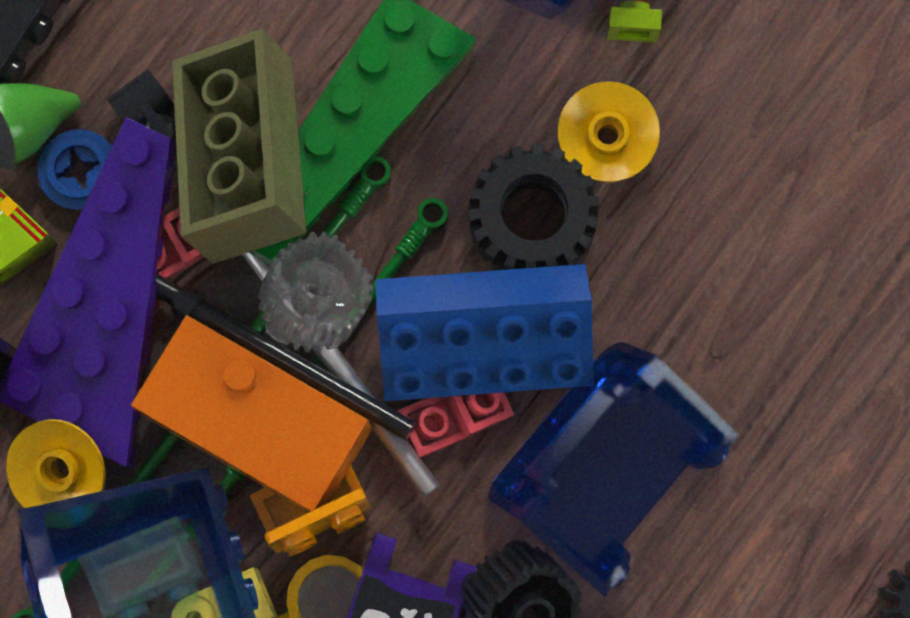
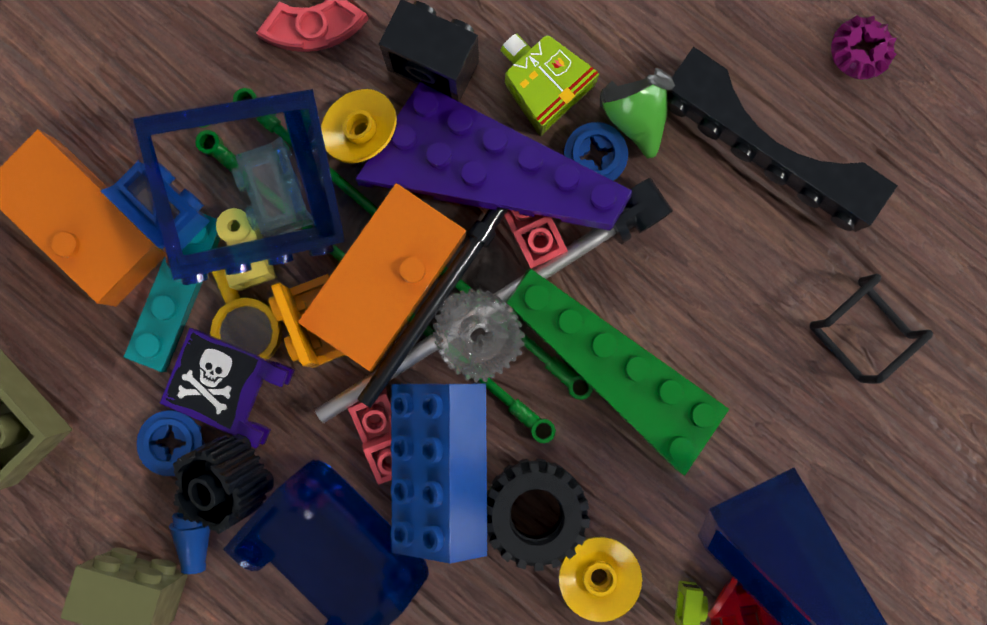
camera: 90 degrees right, 5 degrees up
olive brick [172,28,306,264] -> none

